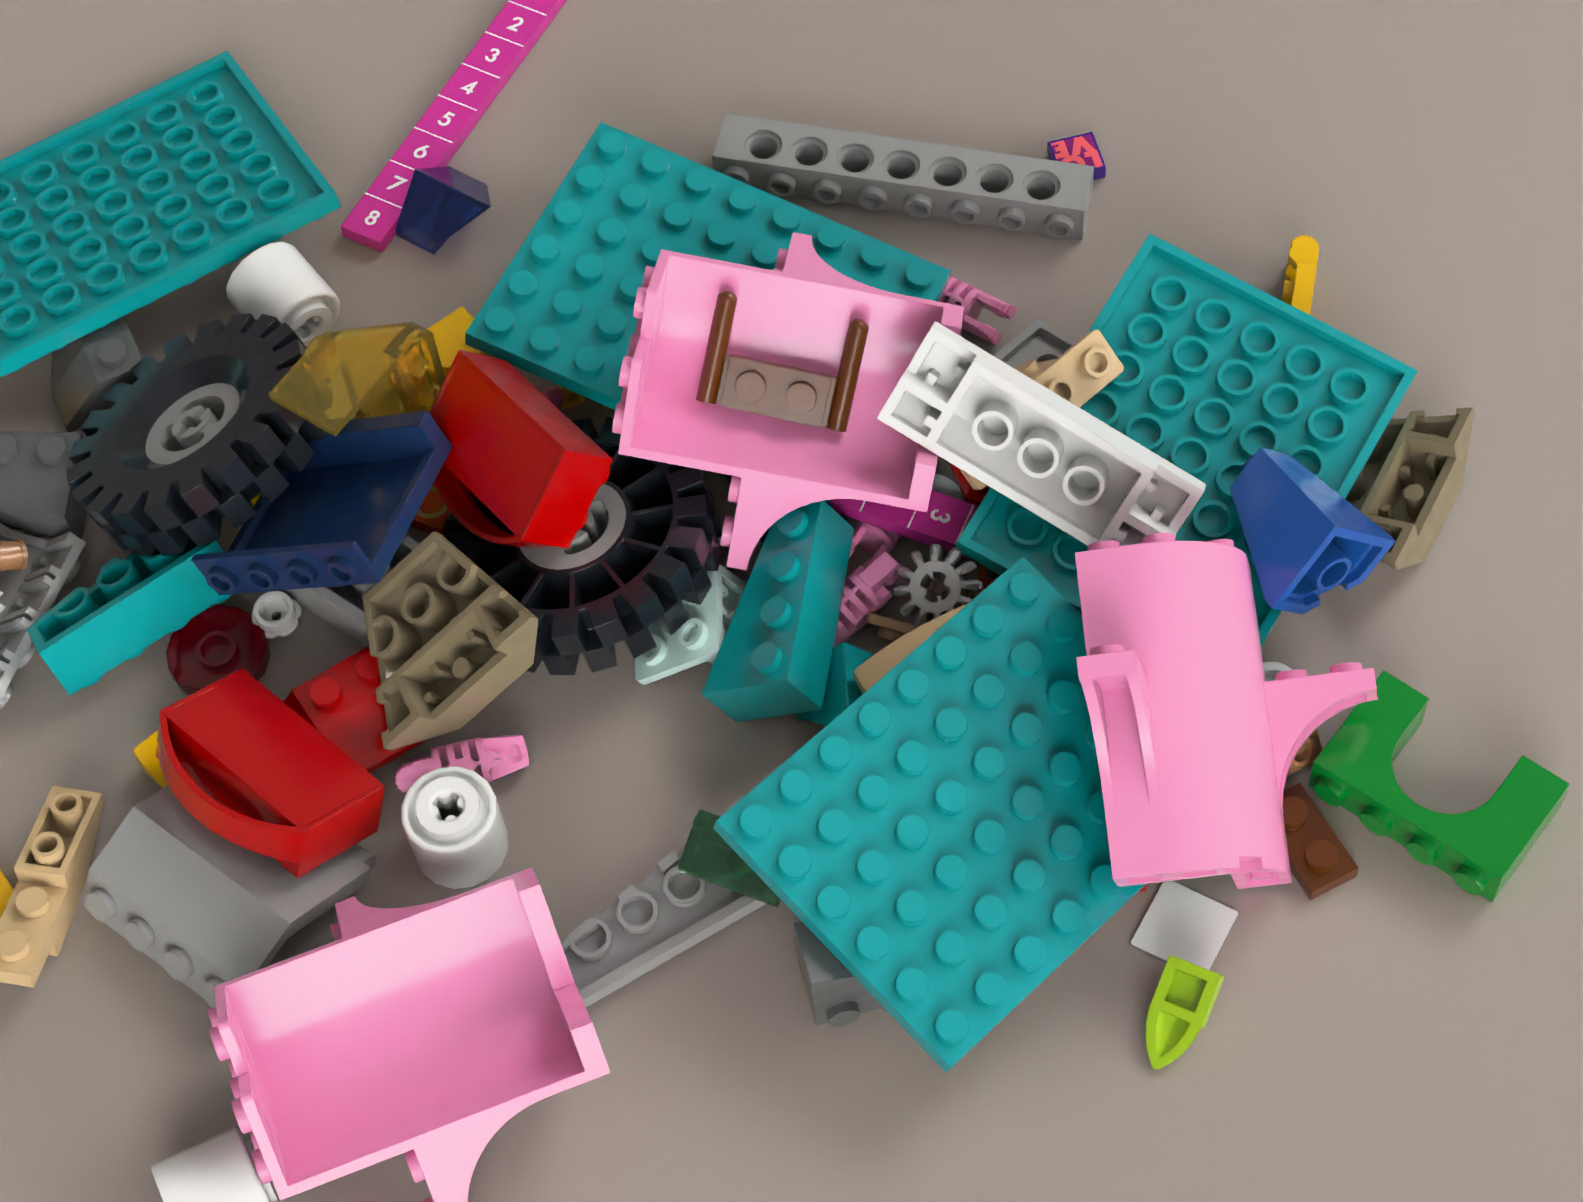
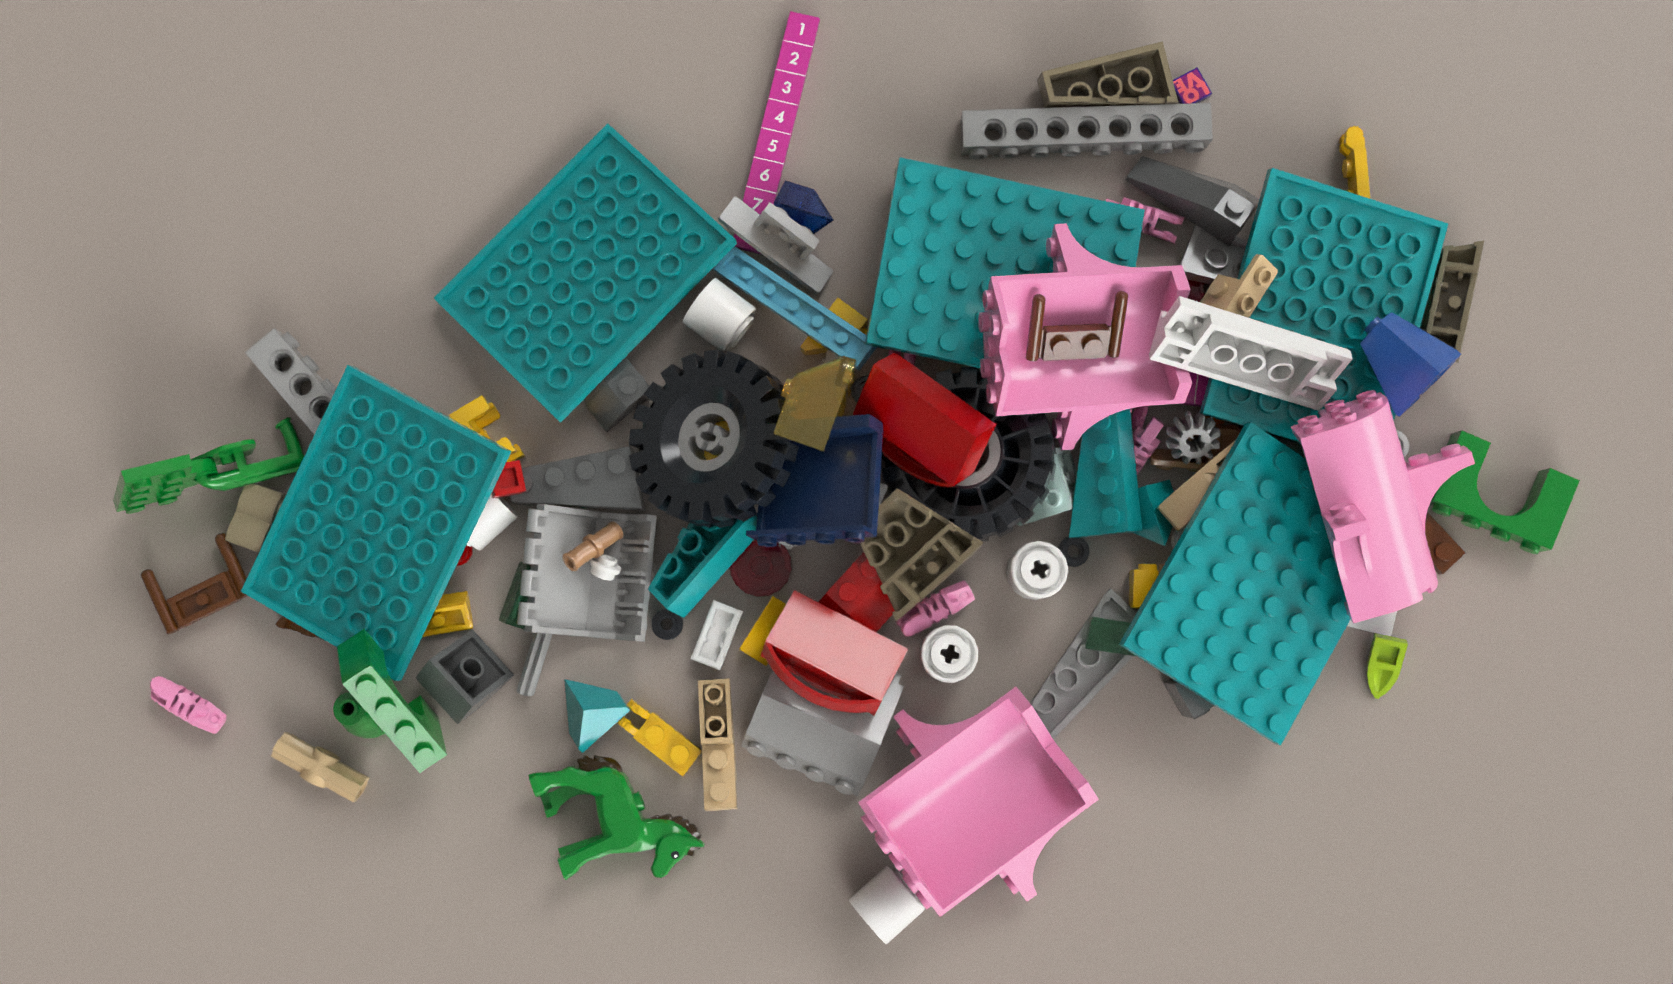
camera: 15 degrees left, 25 degrees up
none -> black plate [652,609,683,640]
none -> white plate [691,600,743,670]
none -> medium azure plate [714,246,877,371]
none -> light grey bracket [718,197,833,294]
none -> white piece [1006,541,1068,600]
none -> dark tan wedge [1037,41,1178,108]
none -> black plate [1058,536,1090,567]
none -> dark grey wedge [1125,156,1259,246]

